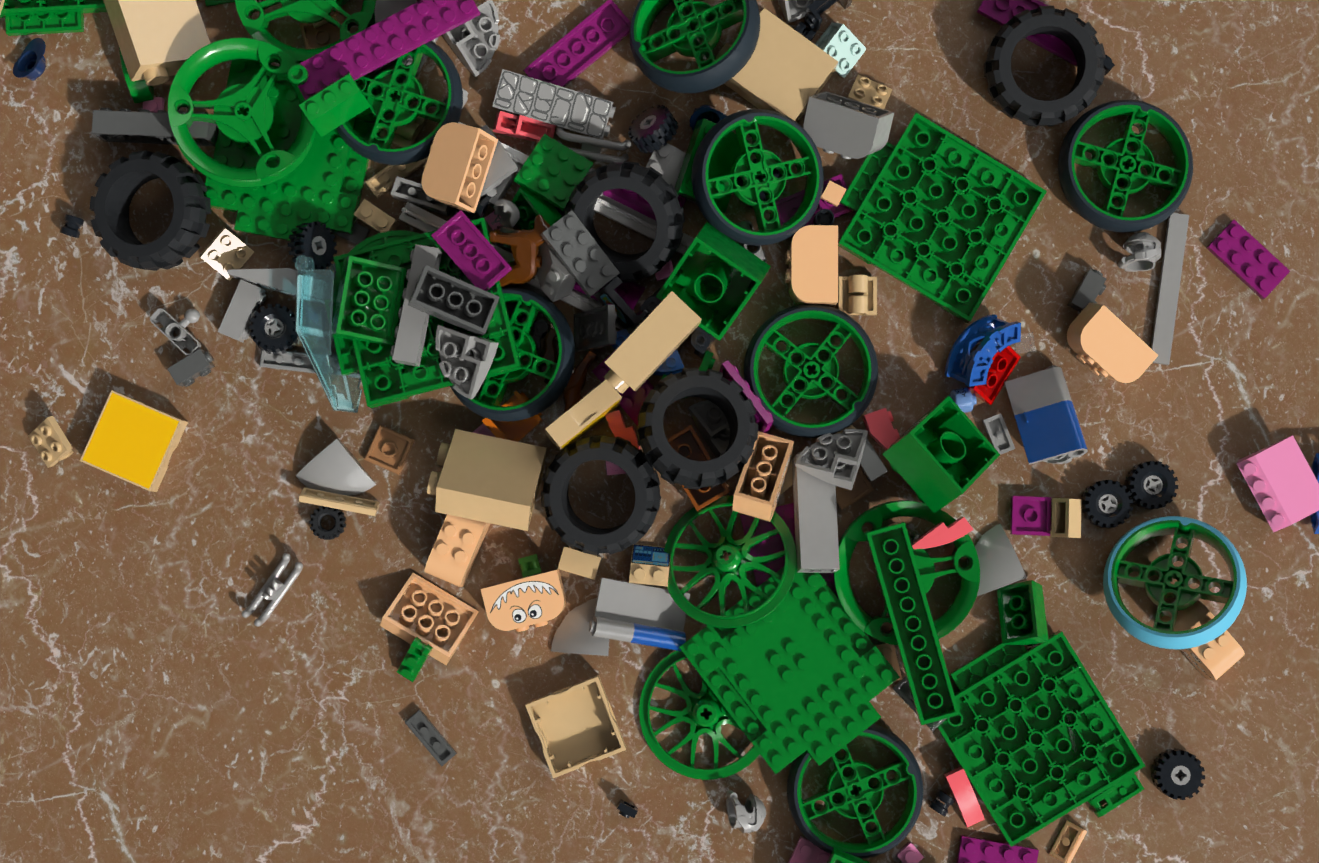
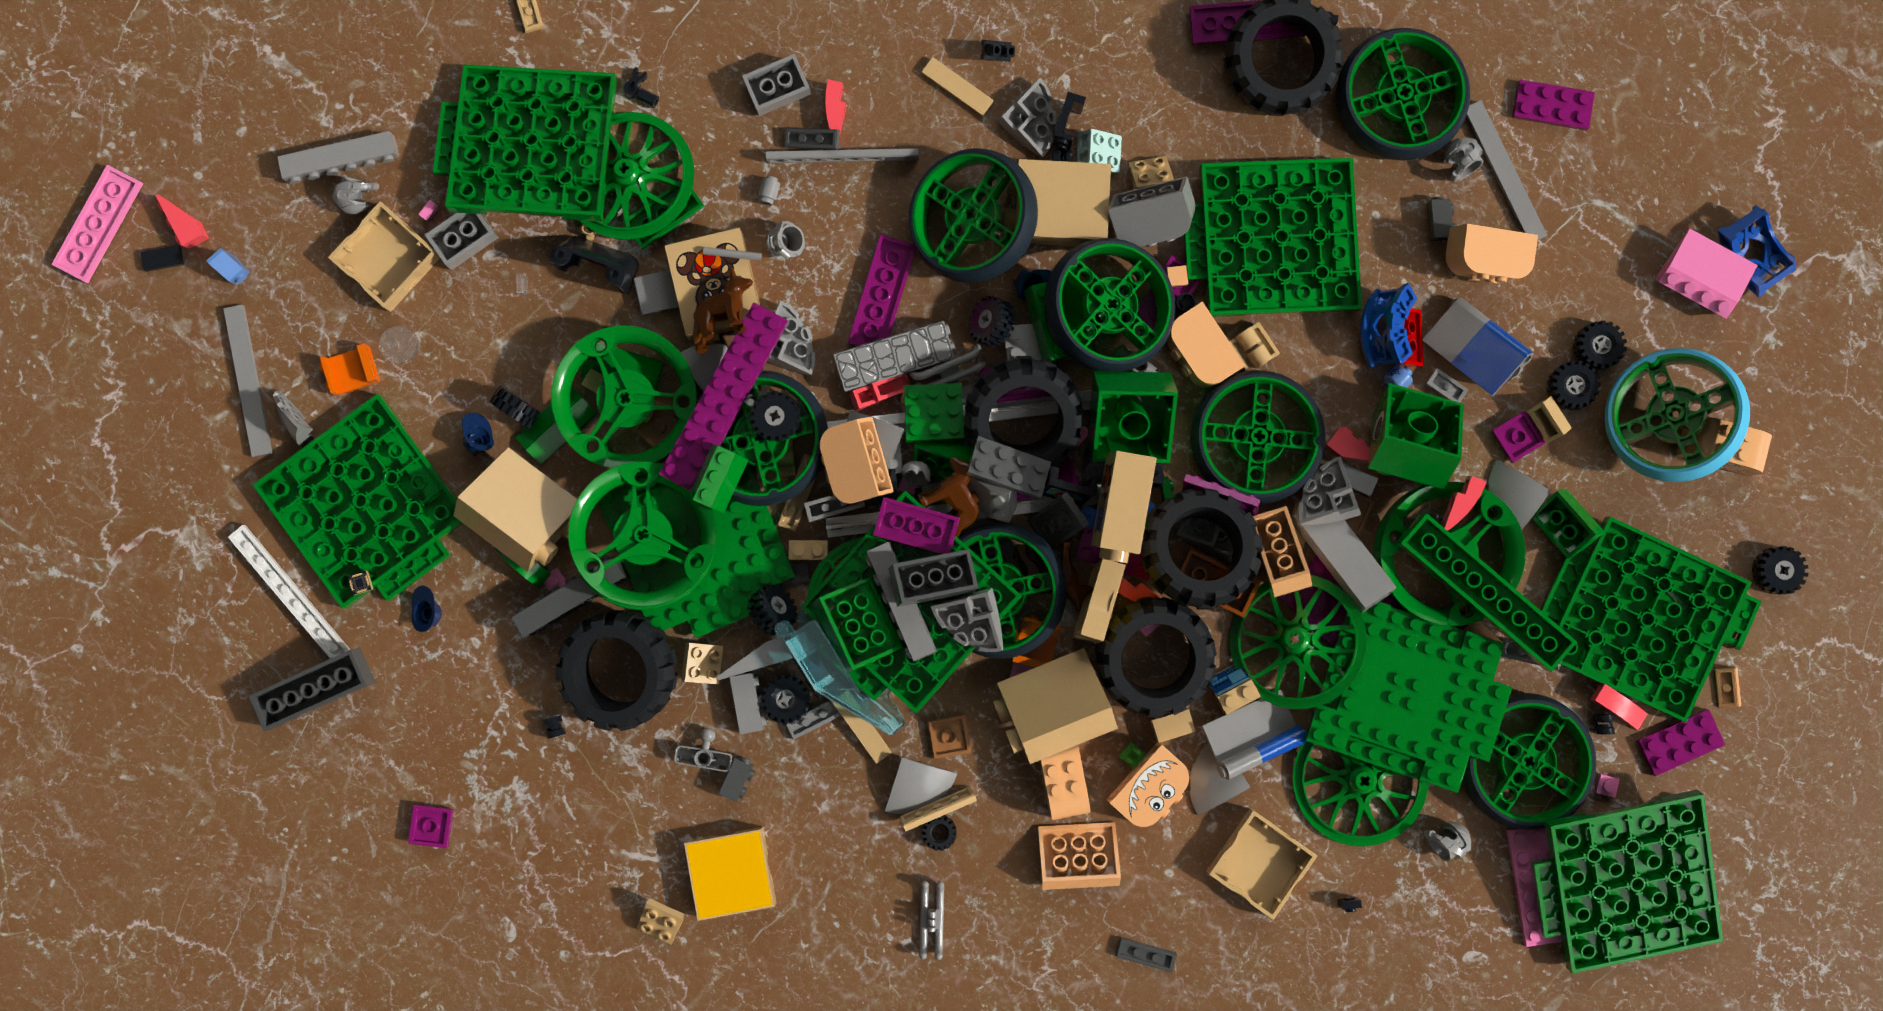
camera: 35 degrees left, 0 degrees up
green tile [287,64,309,85] -> none
green plate [397,637,433,682] -> none
none -> black wheel [750,391,801,442]
none -> tan tile [832,689,892,764]

